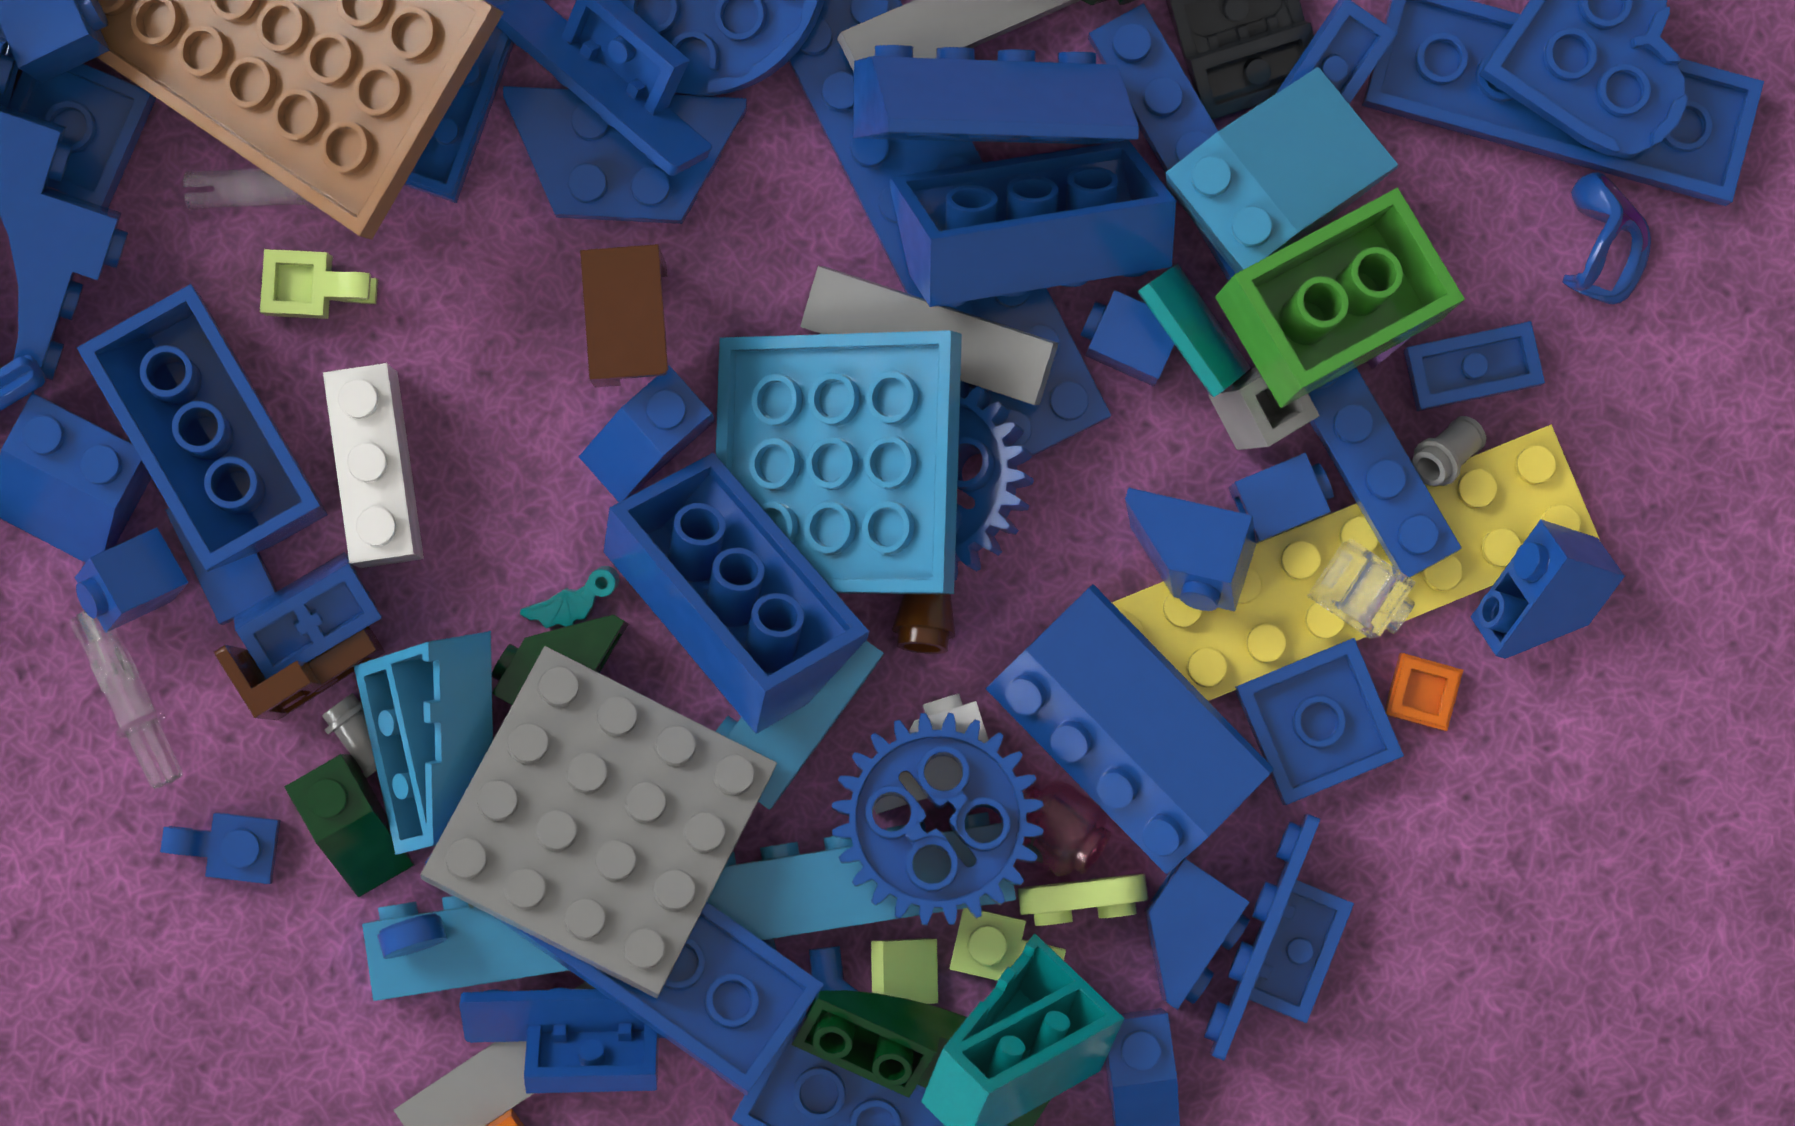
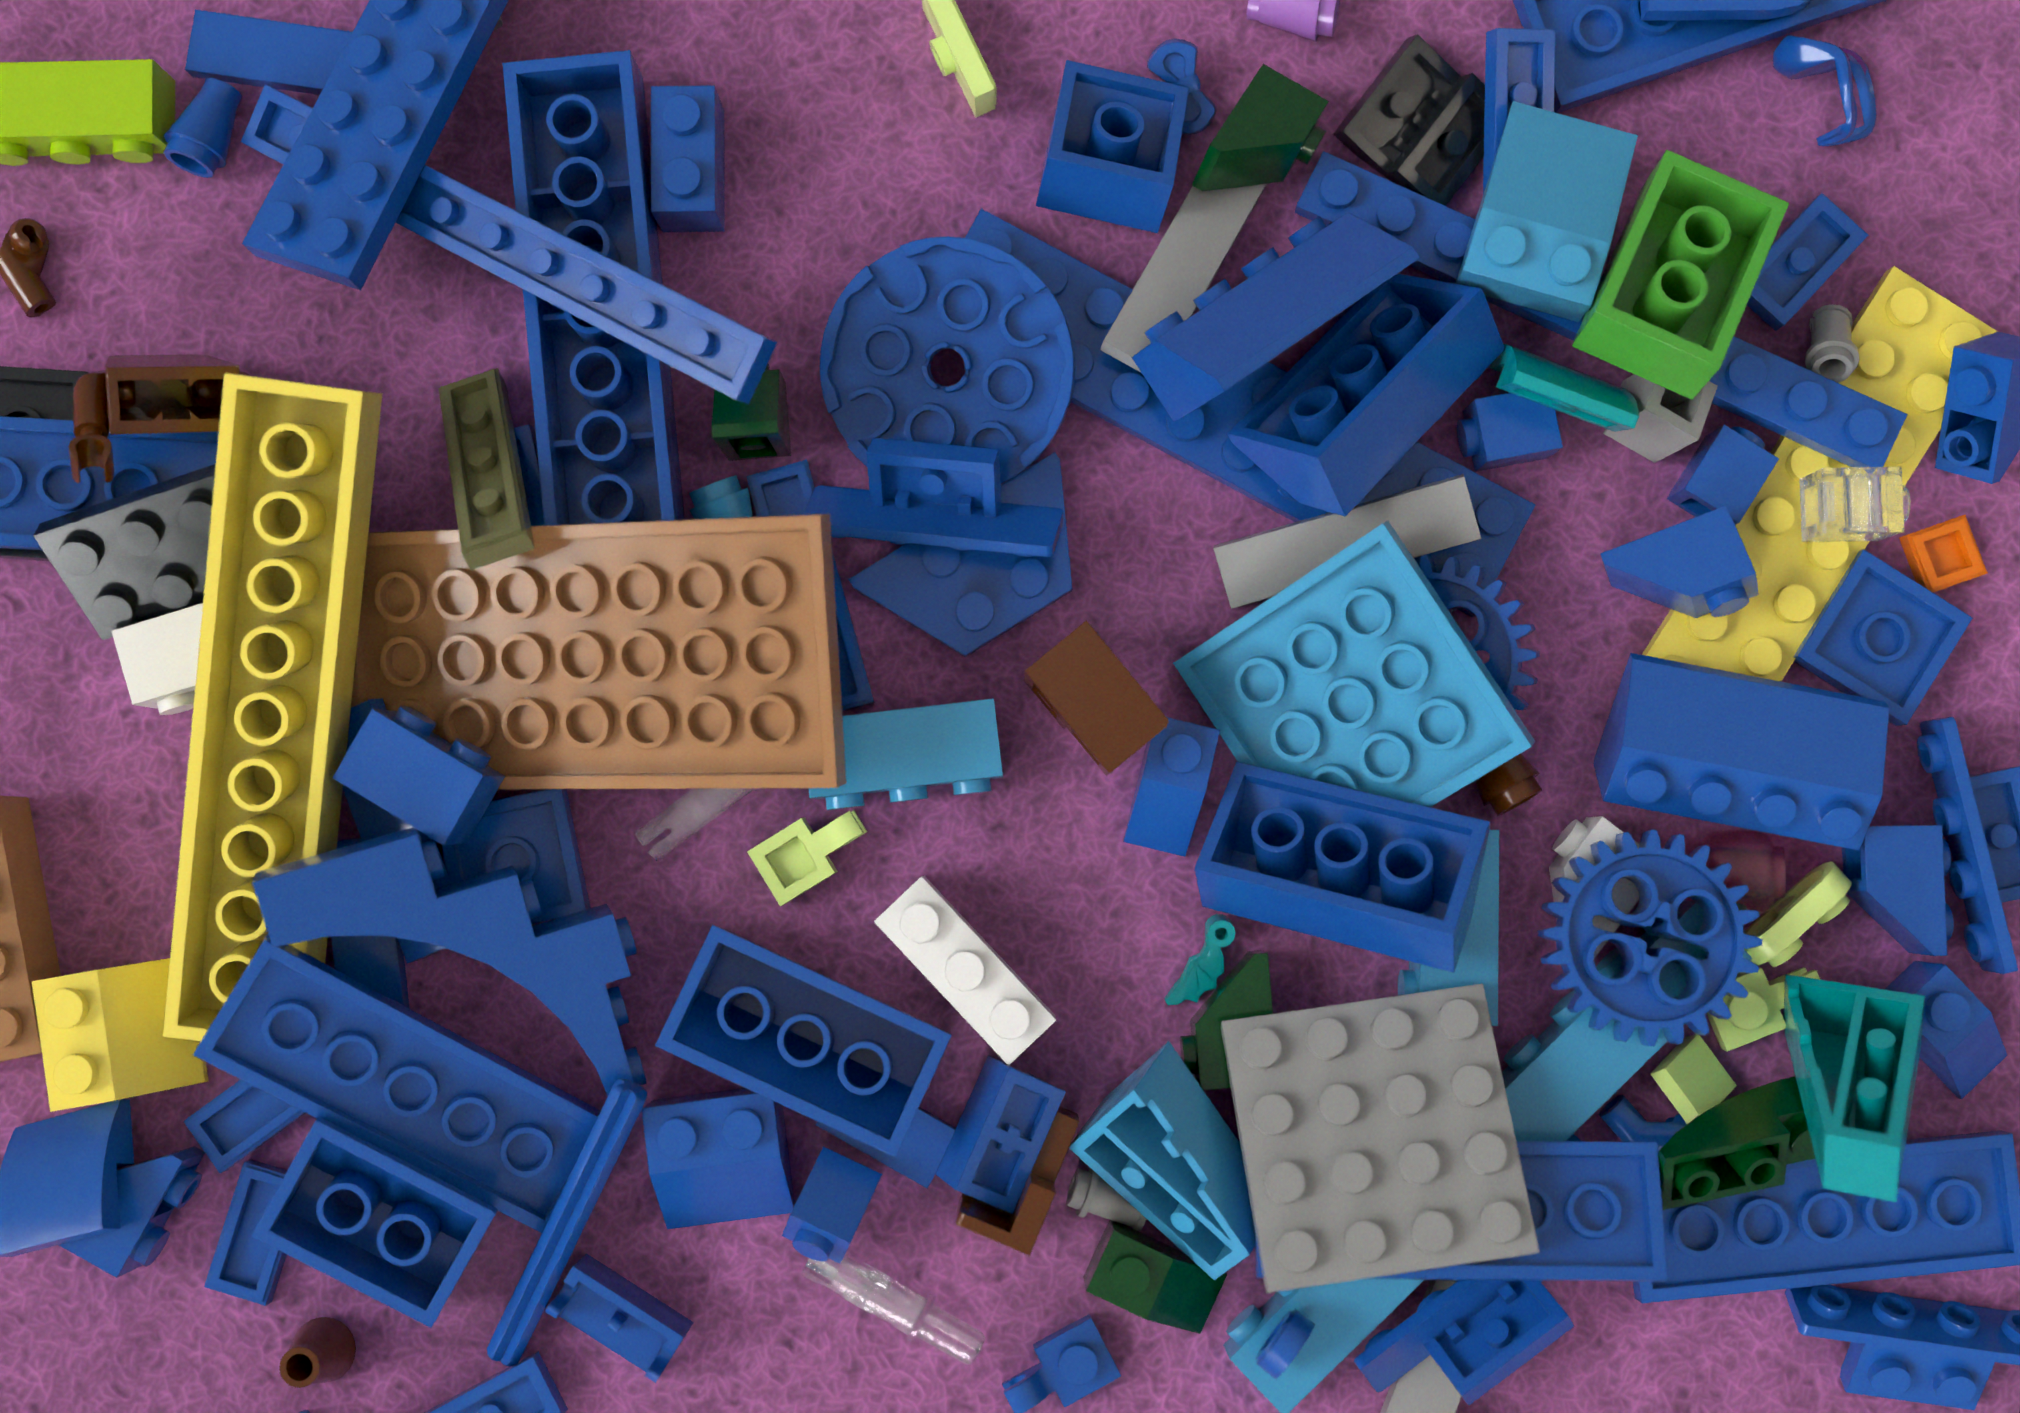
camera: 30 degrees left, 0 degrees up
none -> dark azure brick [808,698,1003,810]

